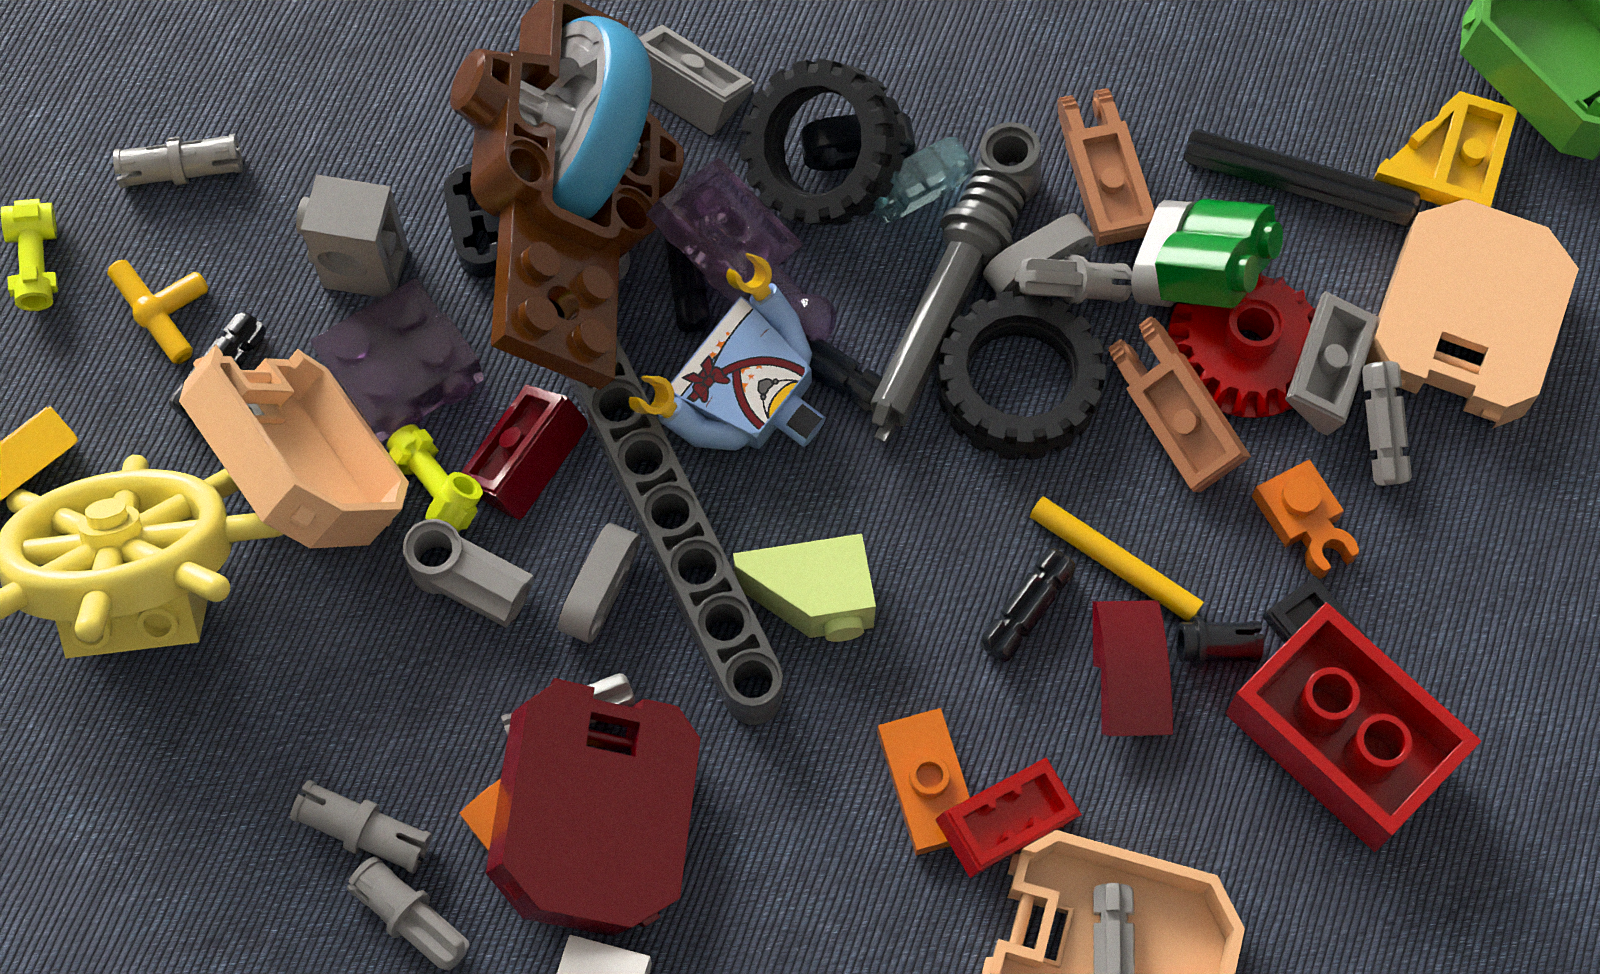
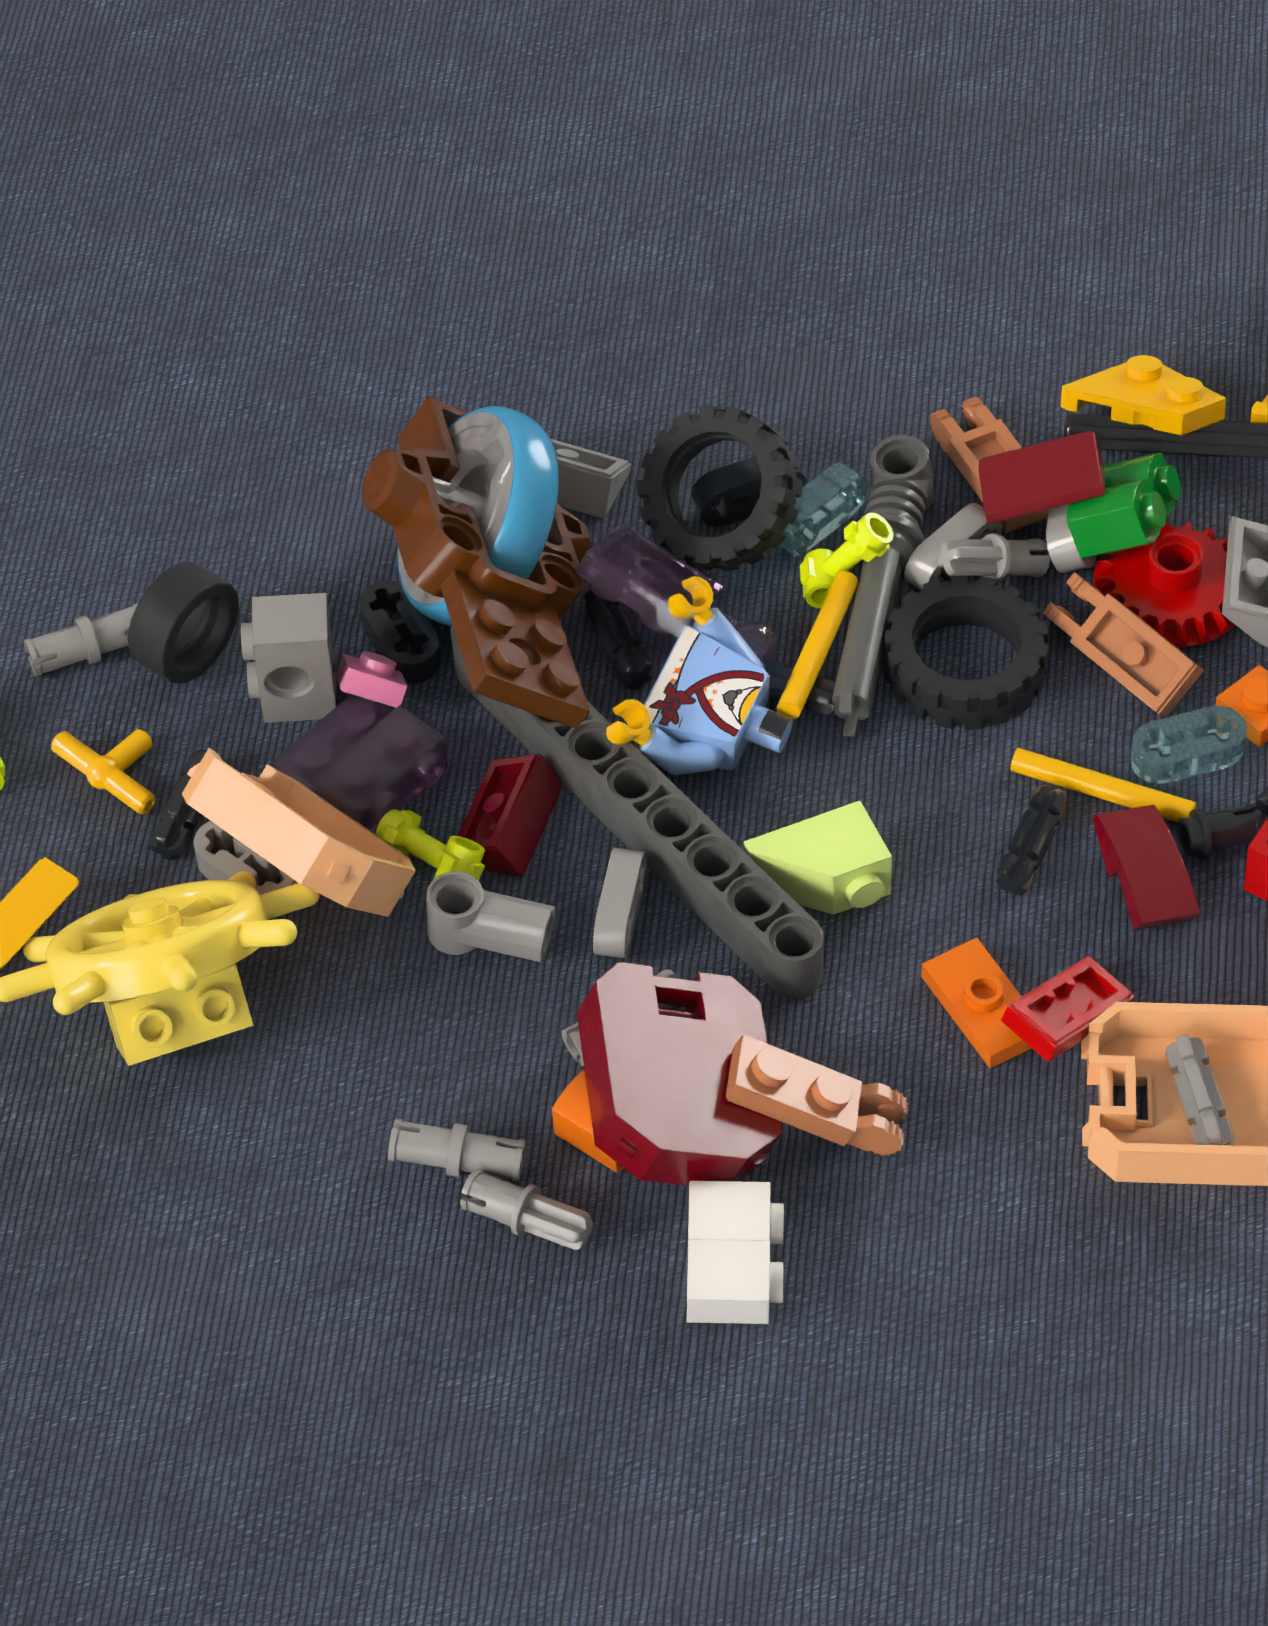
camera: 10 degrees left, 15 degrees down
none -> black tyre [127,561,240,684]
none -> bright pink plate [336,651,407,709]
none -> nougat hinge [726,1034,908,1156]
none -> yellow bar [776,571,859,720]
none -> neon yellow bar [800,513,893,609]
none -> dark red slope [978,431,1105,524]
none -> yellow wing [1061,355,1226,436]
none -> clear light blue beam [1130,706,1247,784]

